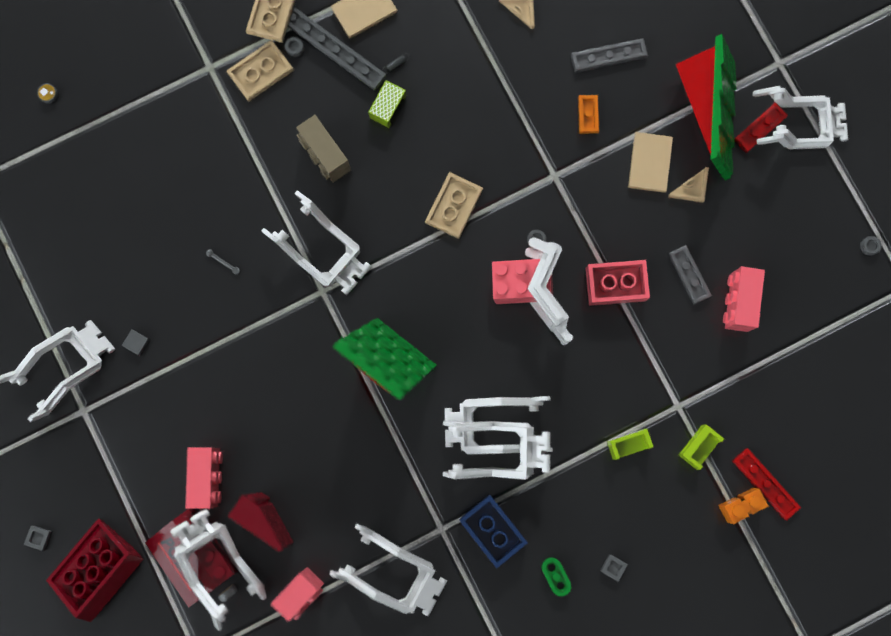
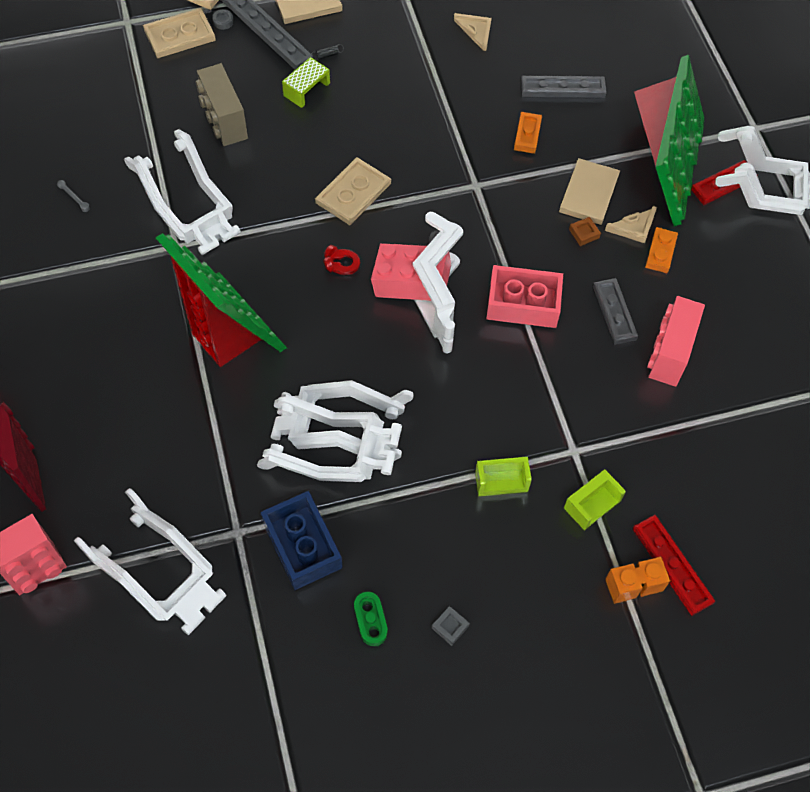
camera: 10 degrees right, 20 degrees down
none -> red piece [324,245,360,275]
none -> dark orange tile [569,217,601,246]
none -> orange plate [645,227,678,273]

